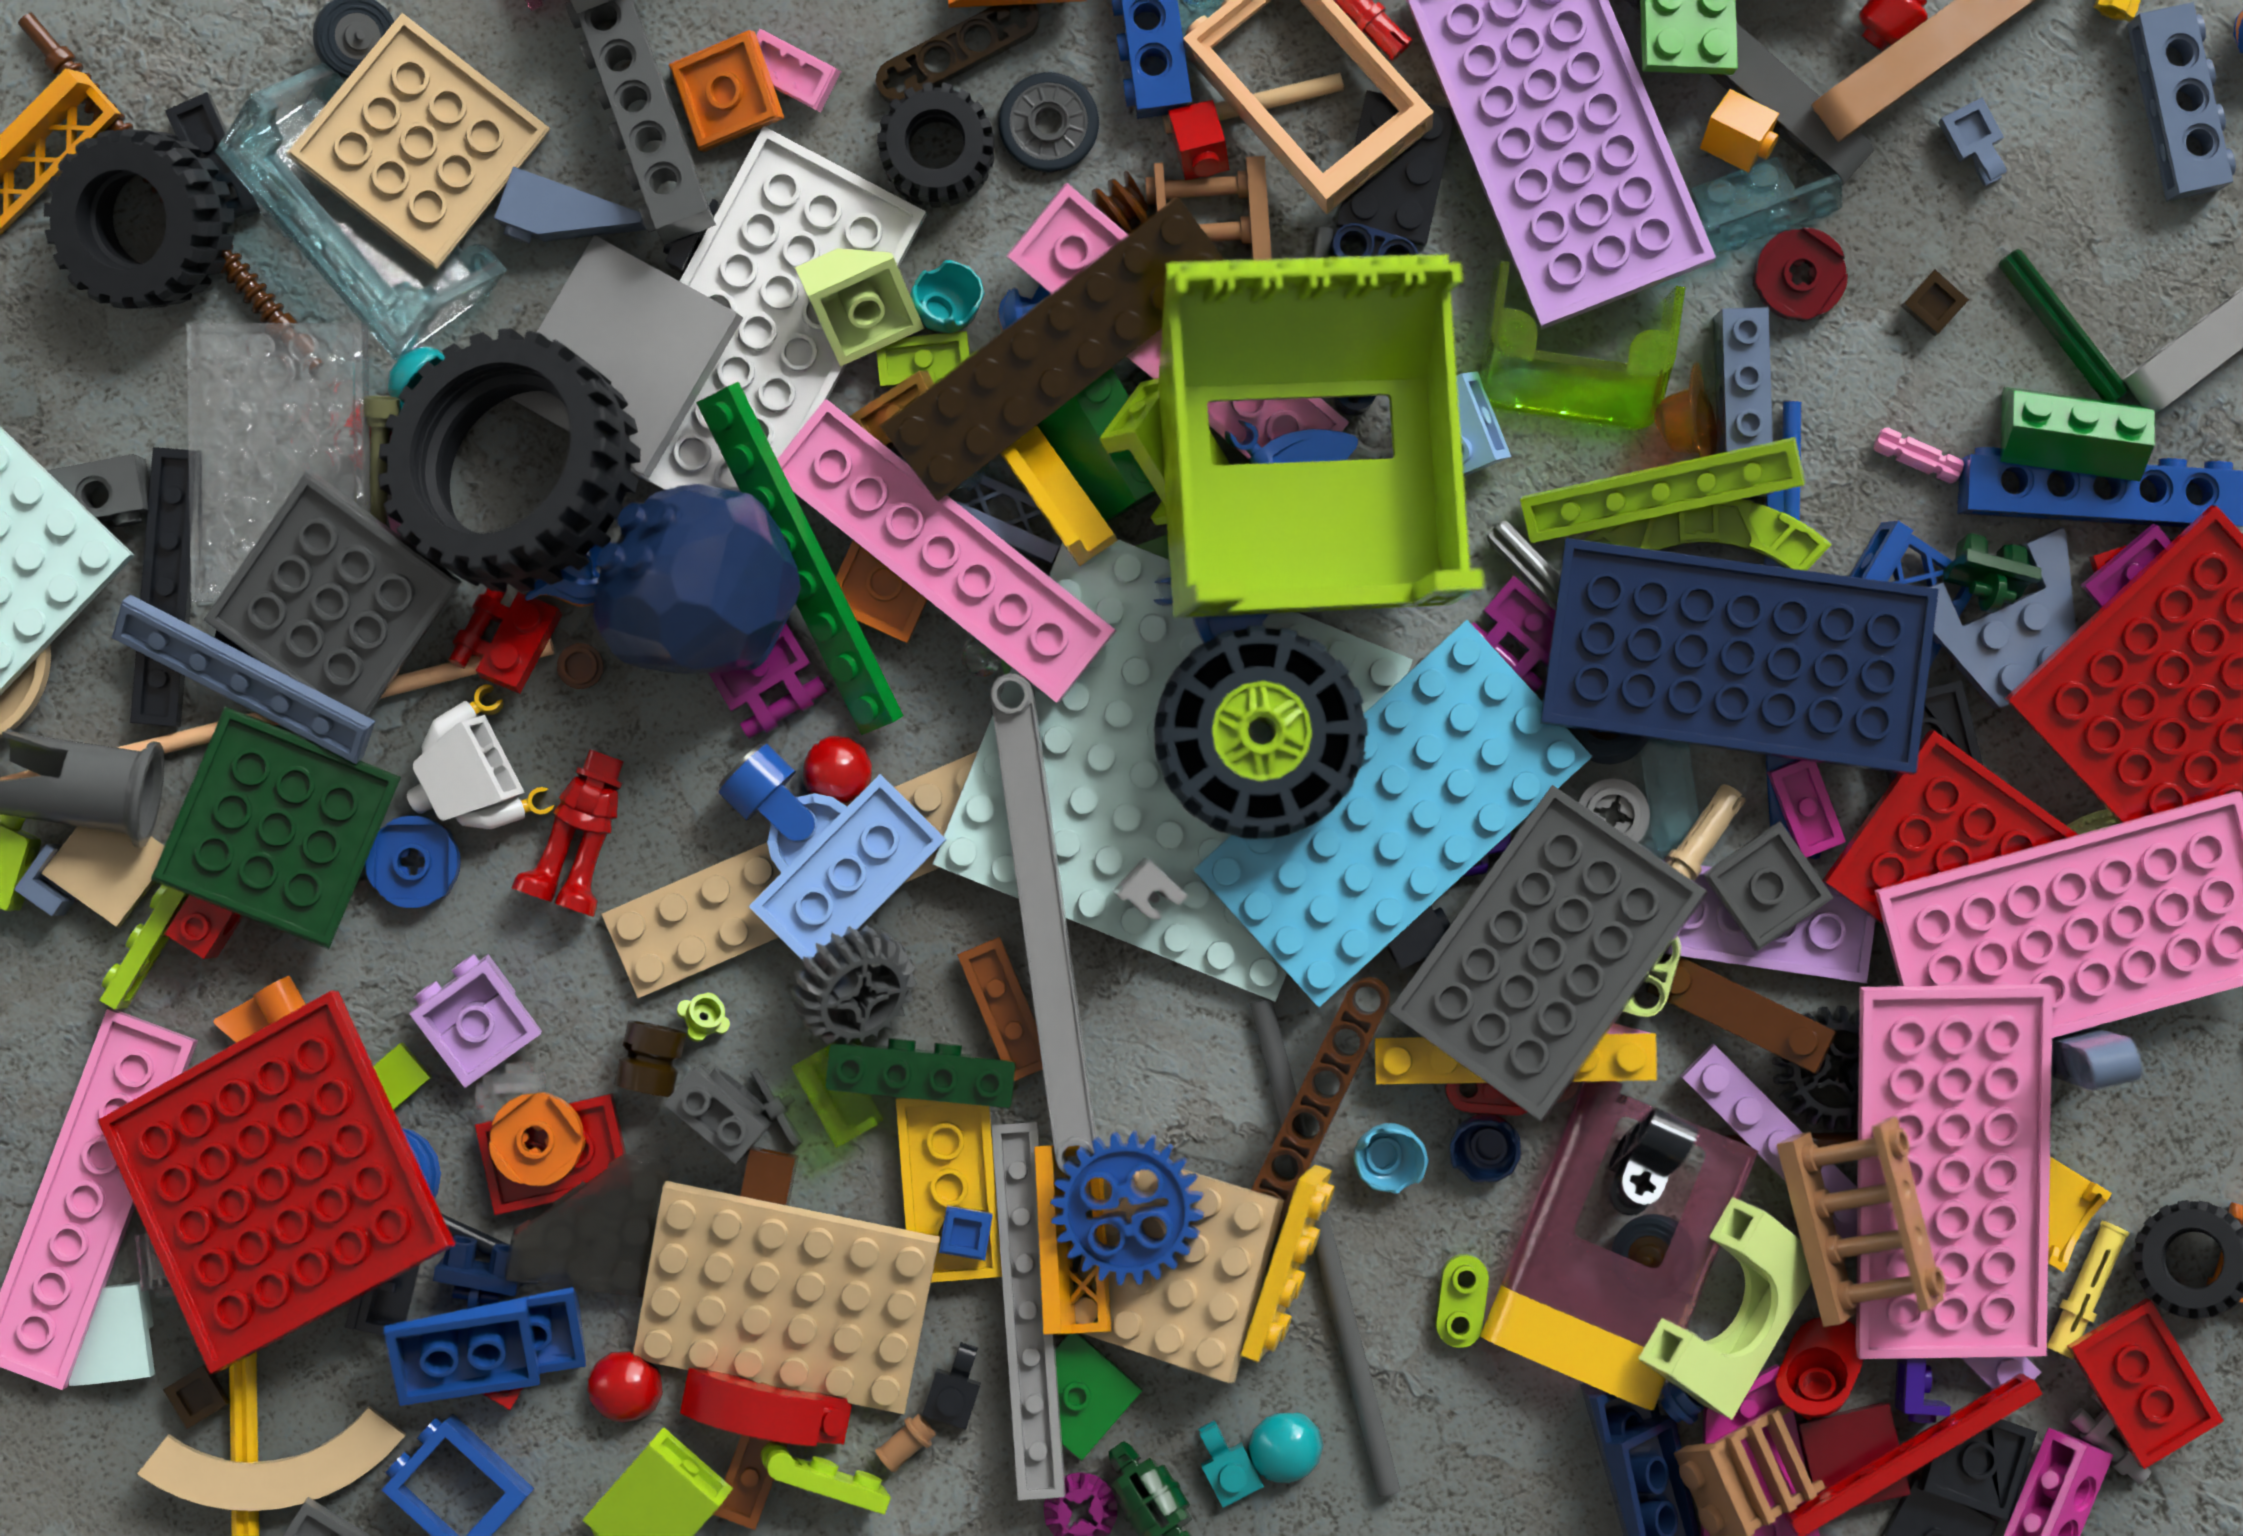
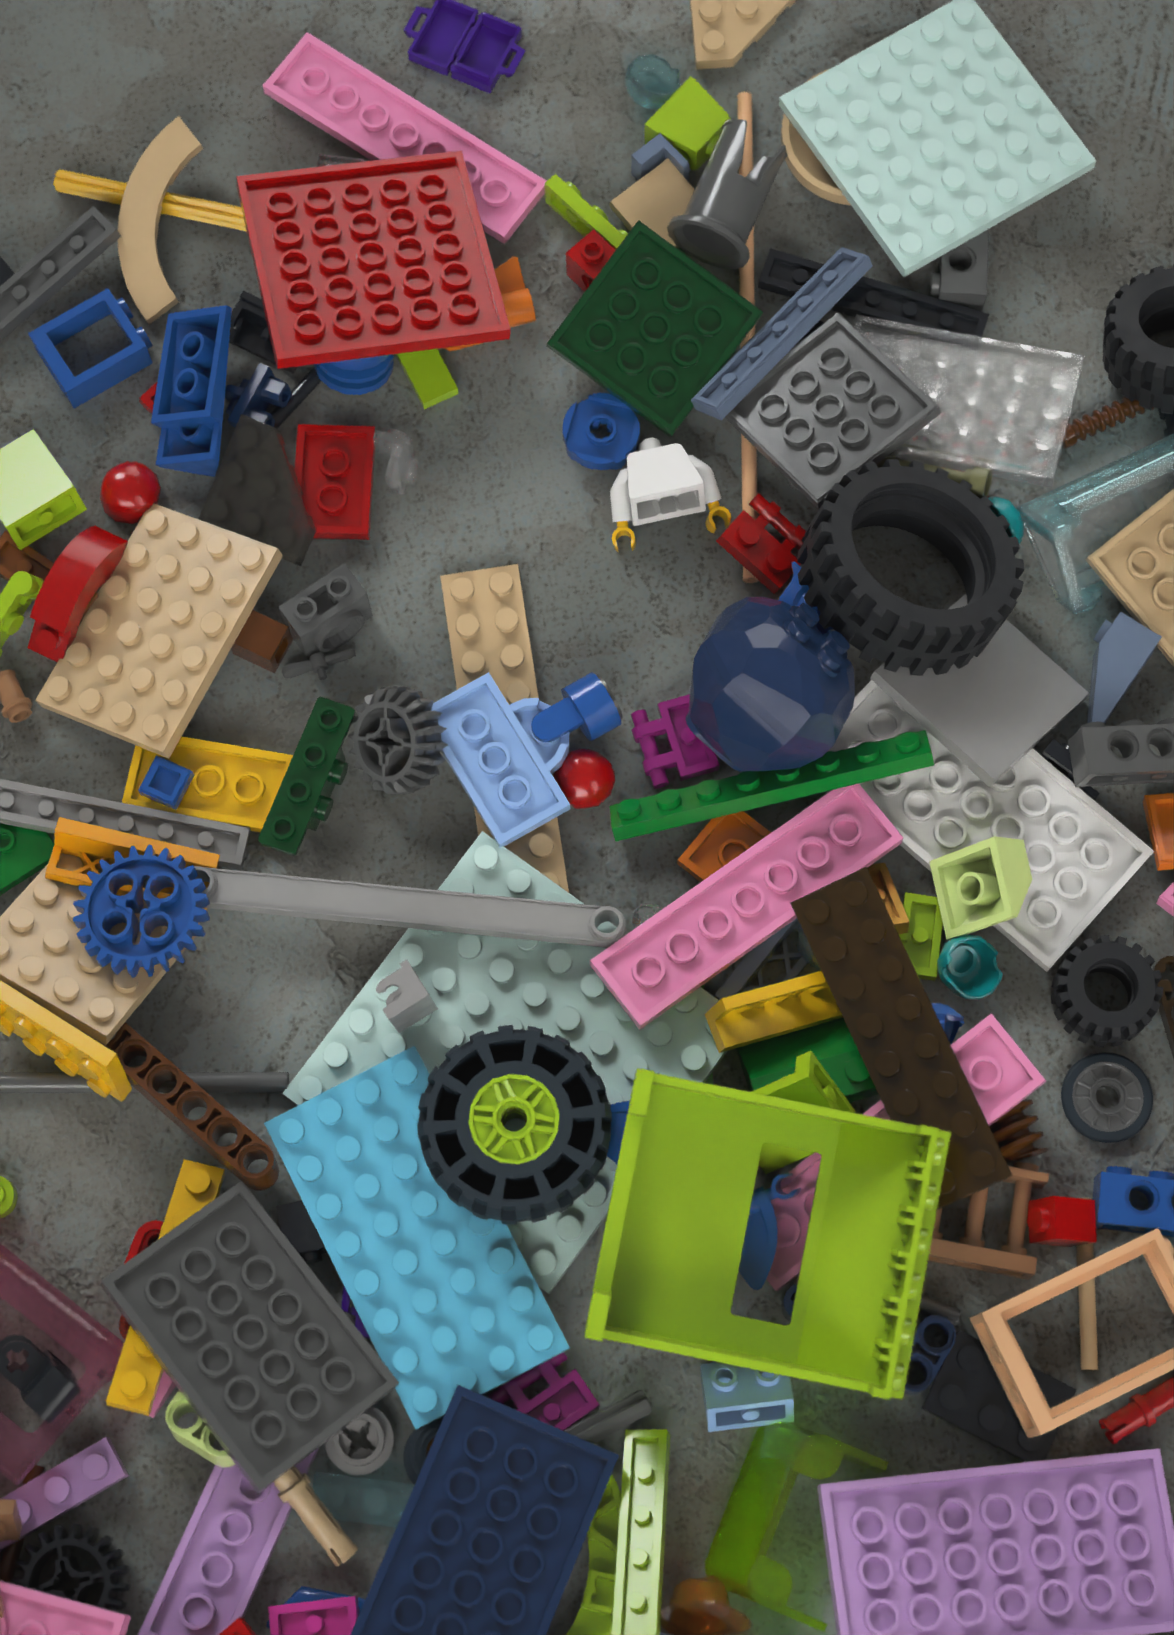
camera: 110 degrees right, 15 degrees down
light aqua slope [69,1280,155,1386] -> none
dark brown plate [163,1364,230,1429] -> none
lavender plate [409,954,542,1088] -> none
orange plate [489,1092,585,1186] -> none
red piece [511,749,624,917] -> none
reddish brown plate [557,643,604,689] -> none
dark brown wheel [614,1020,687,1097] -> none
lime plate [677,993,730,1042] -> none
clear neon green hinge [791,1043,884,1148] -> none
black plate [922,1342,981,1430] -> none
dark orange plate [957,937,1043,1081] -> none
medium azure hair [1353,1123,1429,1194] -> none
dark blue hair [1450,1114,1522,1183] -> none
reddish brown plate [1647,954,1837,1074] -> none
dark grey plate [1702,822,1834,951] -> none

